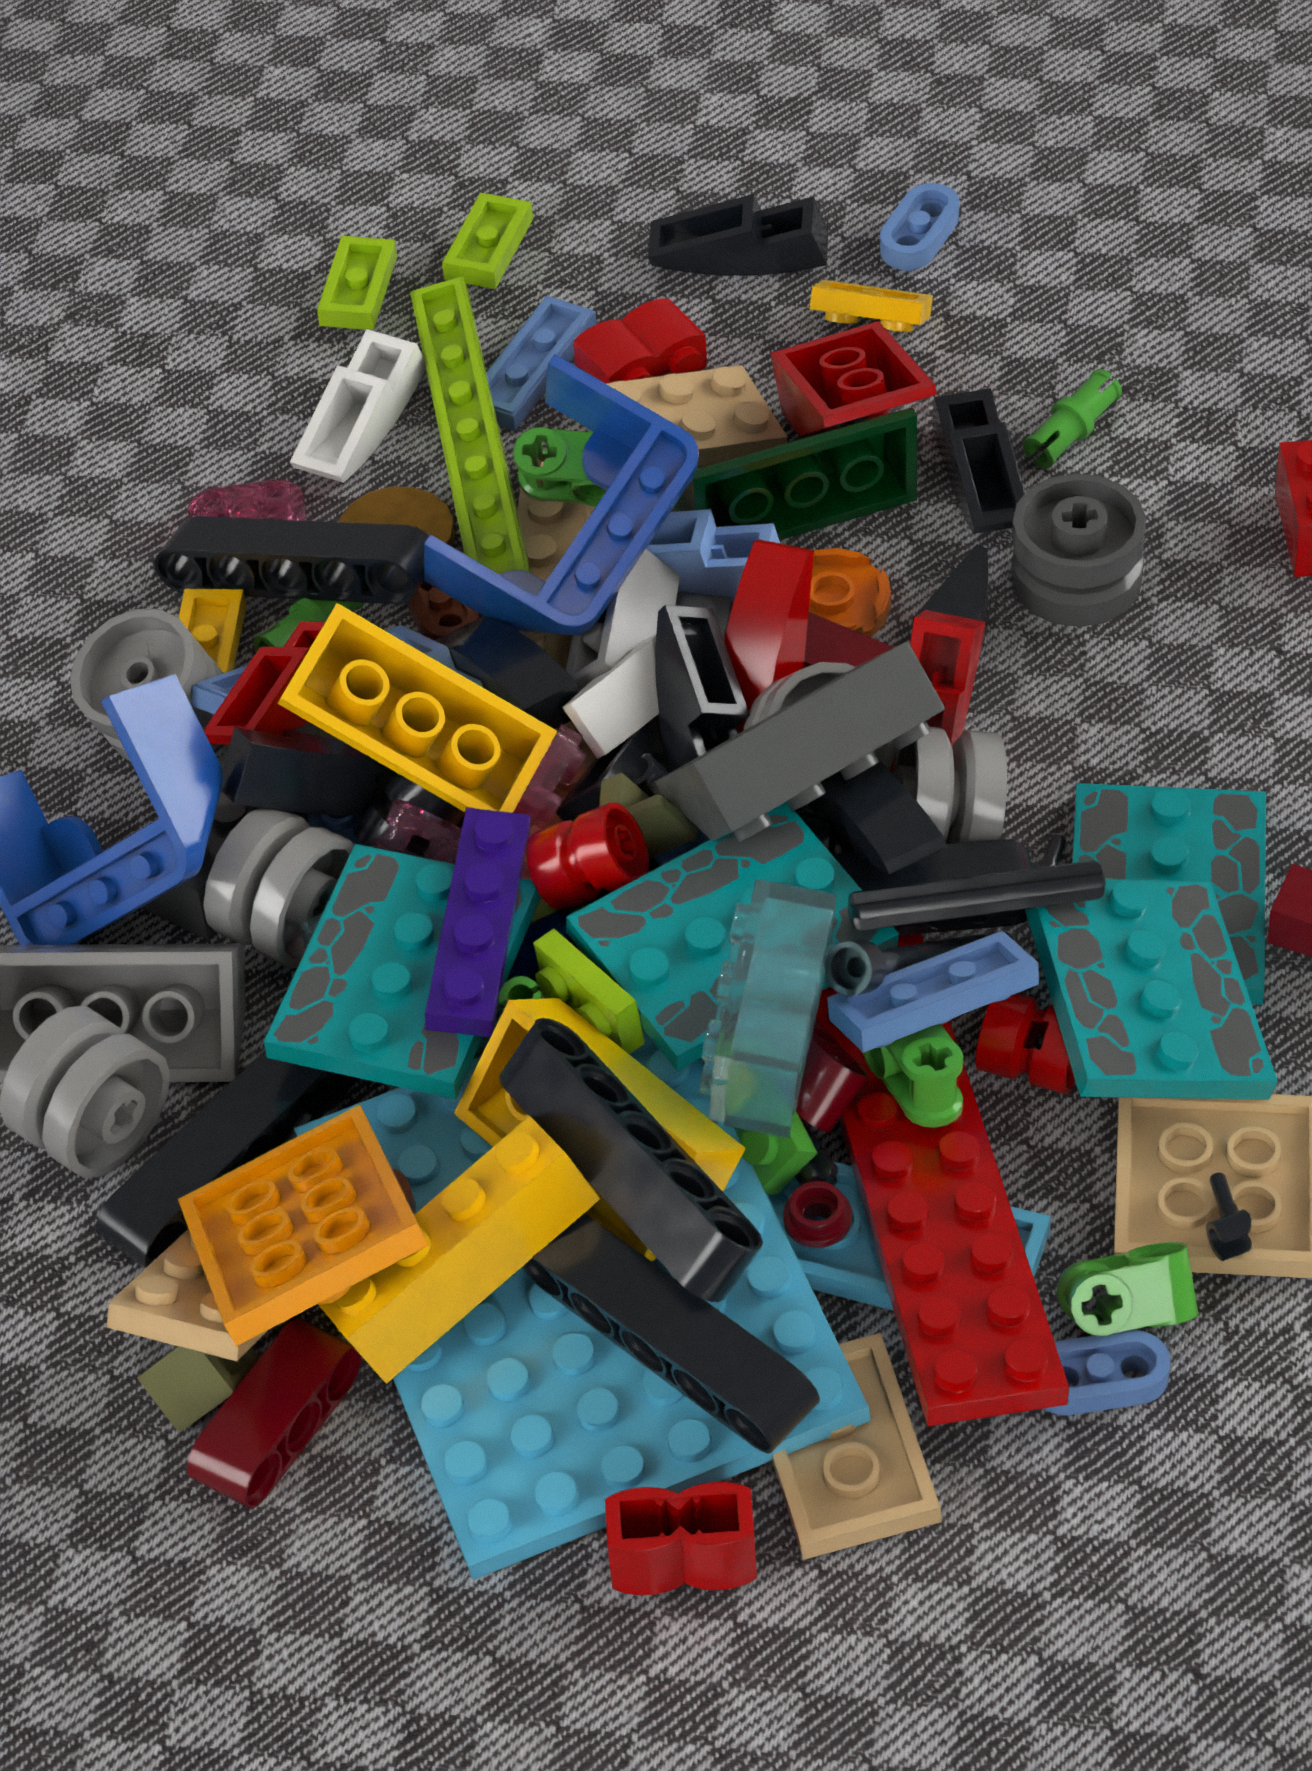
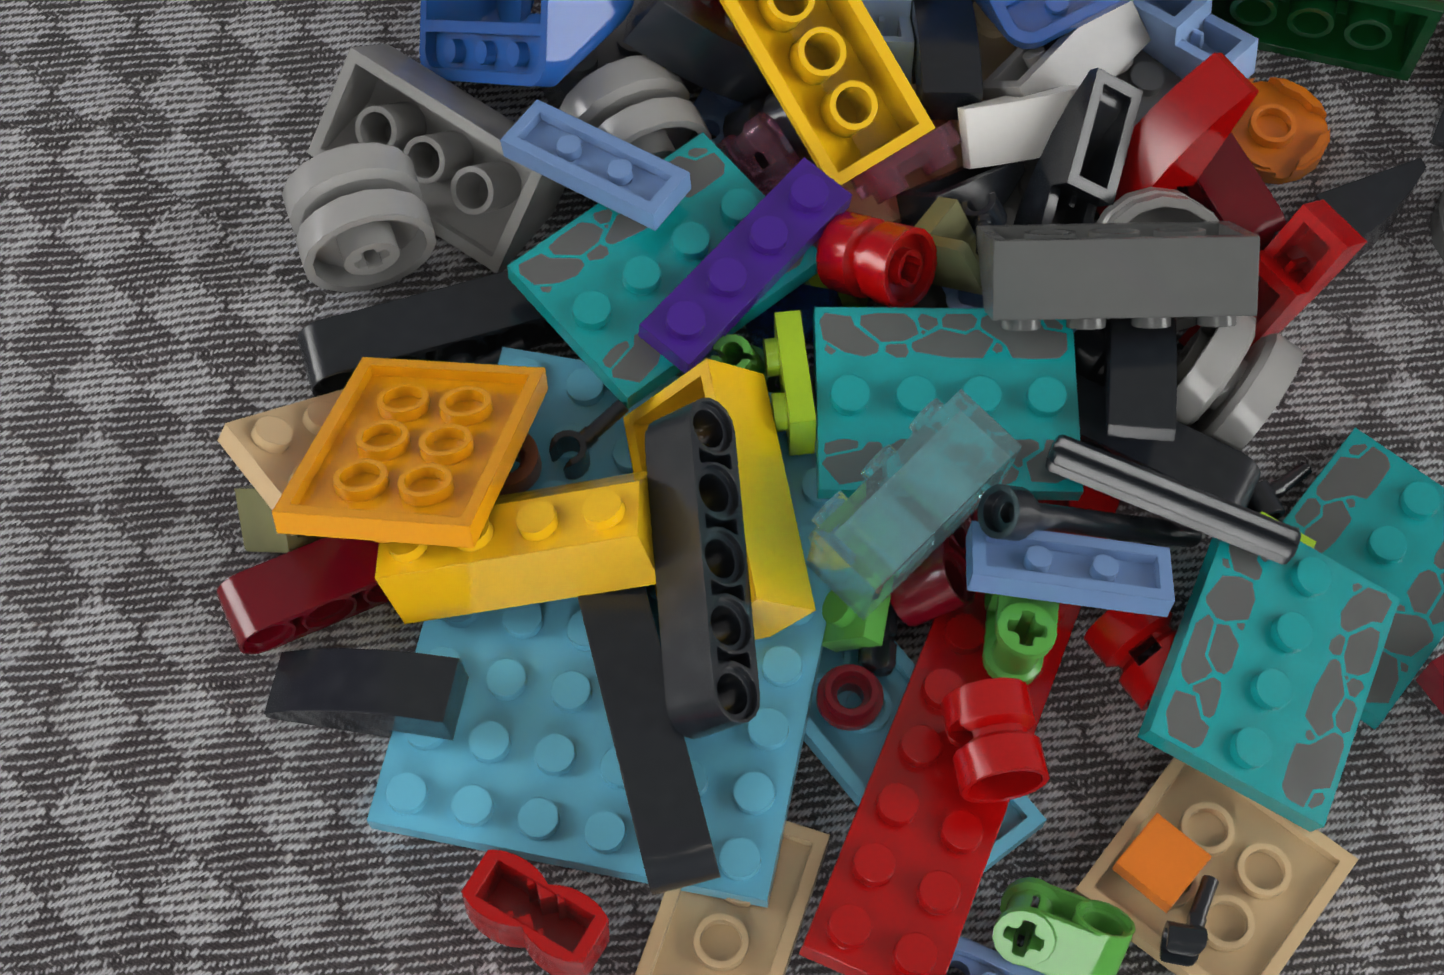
camera: 25 degrees right, 15 degrees up
none -> black slope [264,648,469,740]
none -> medium blue plate [500,99,692,231]
none -> black hand [549,399,629,480]
none -> red wheel [940,677,1050,803]
none -> orange tile [1112,813,1212,913]

